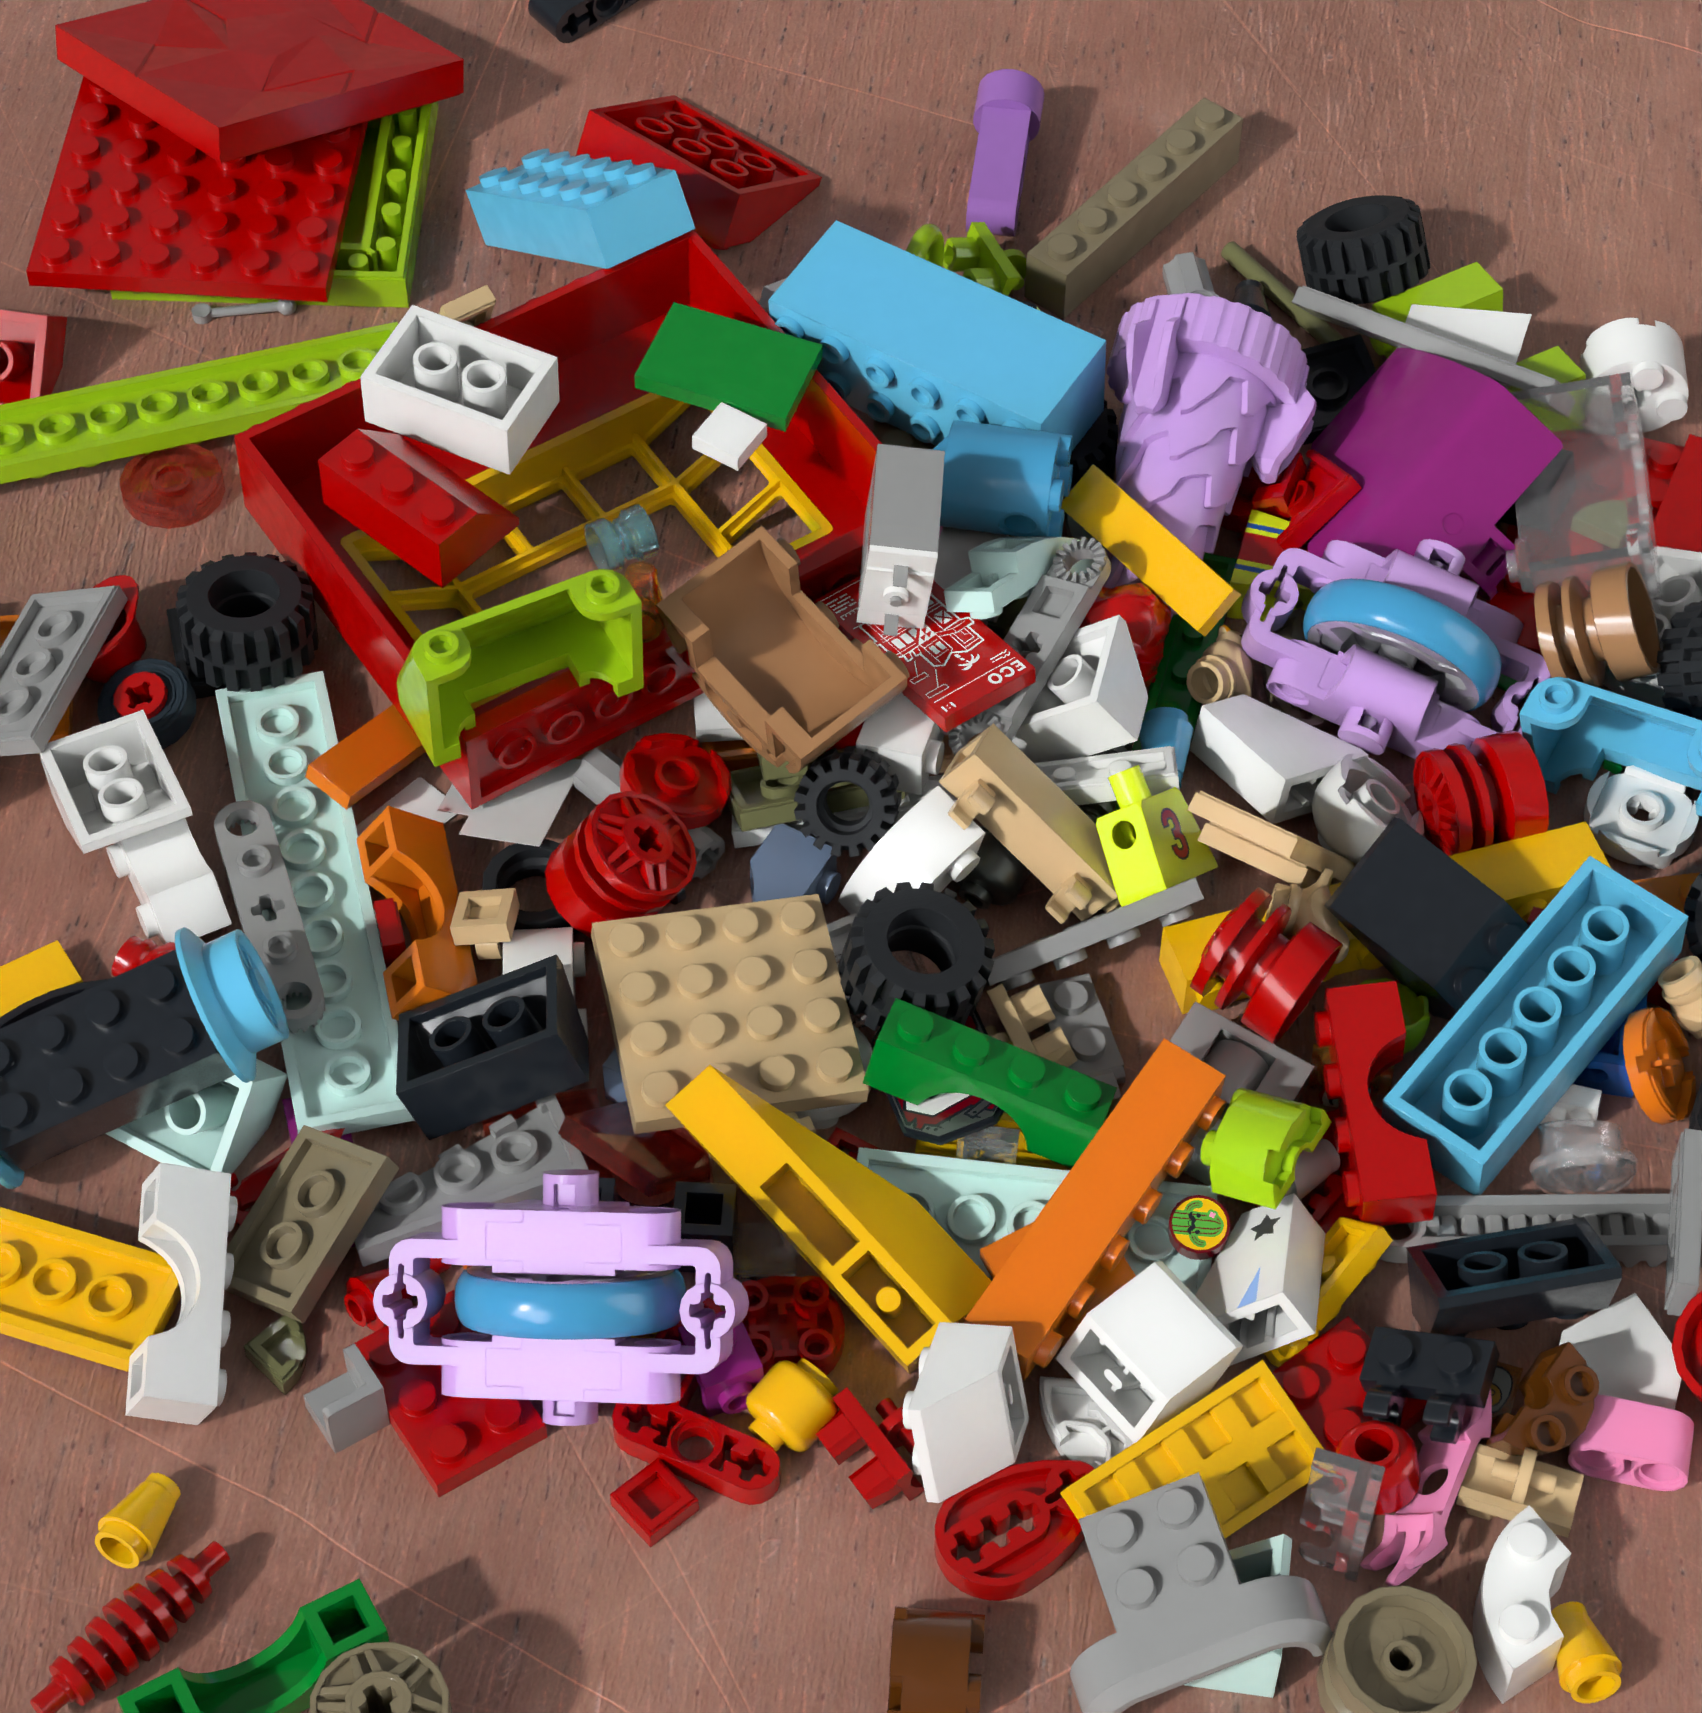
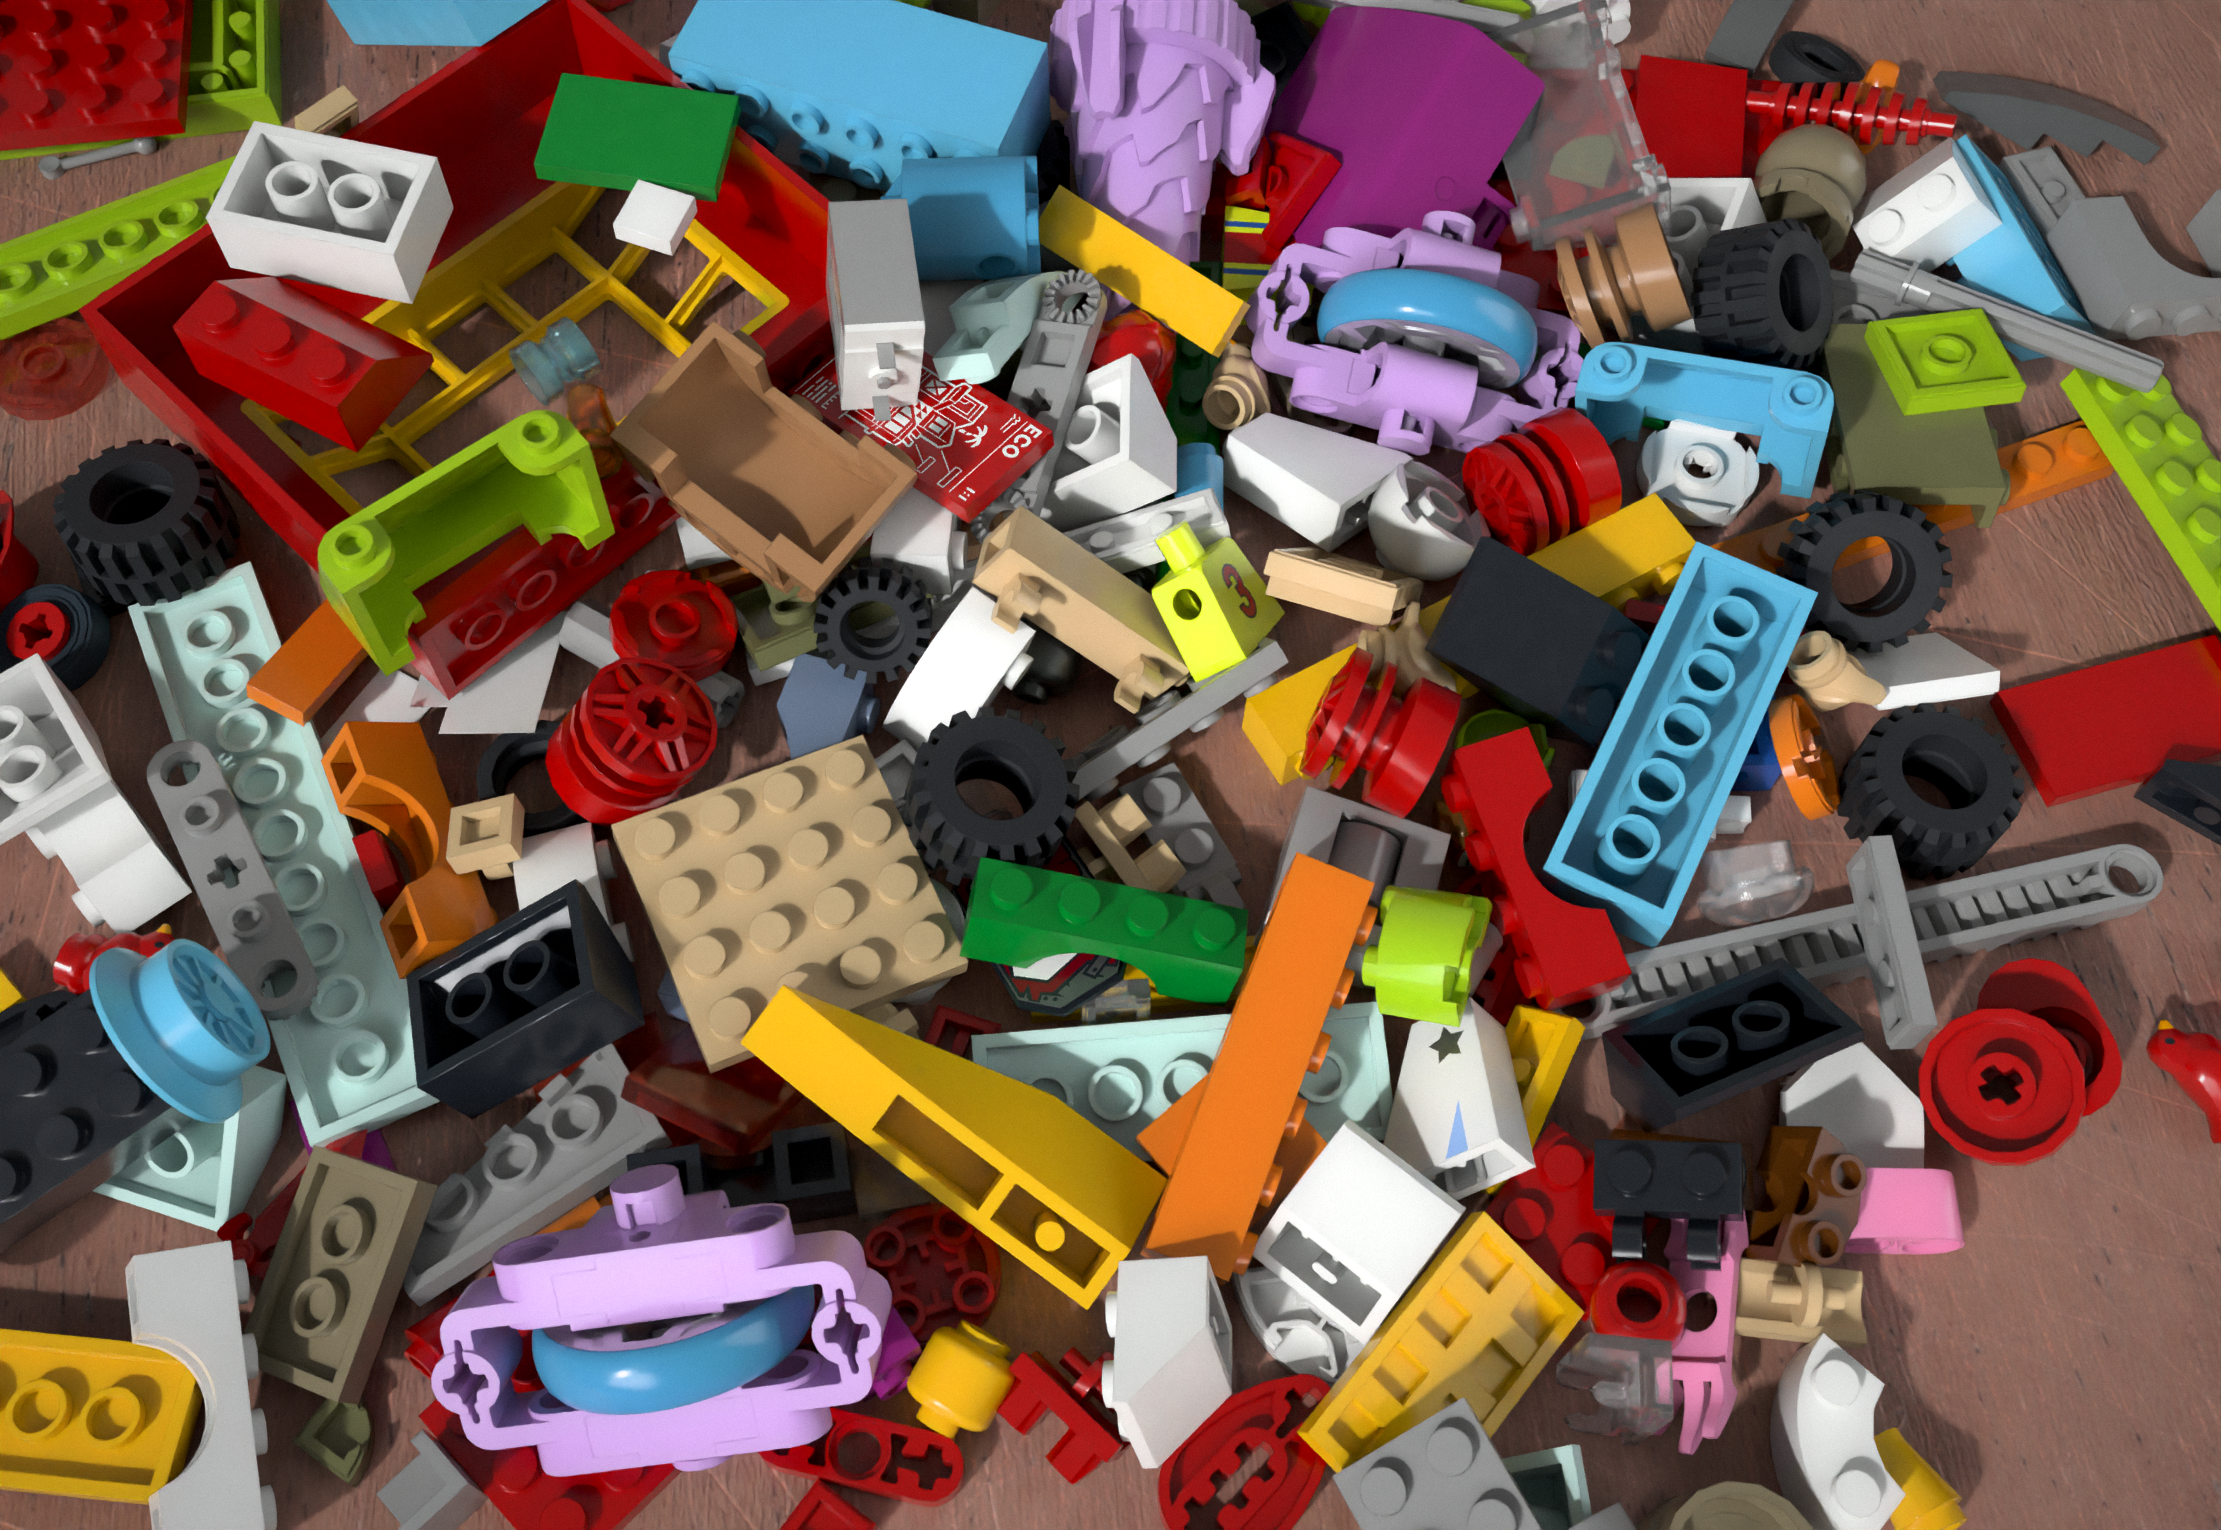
camera: 15 degrees left, 10 degrees up
tile [1168,1195,1230,1260] -> none

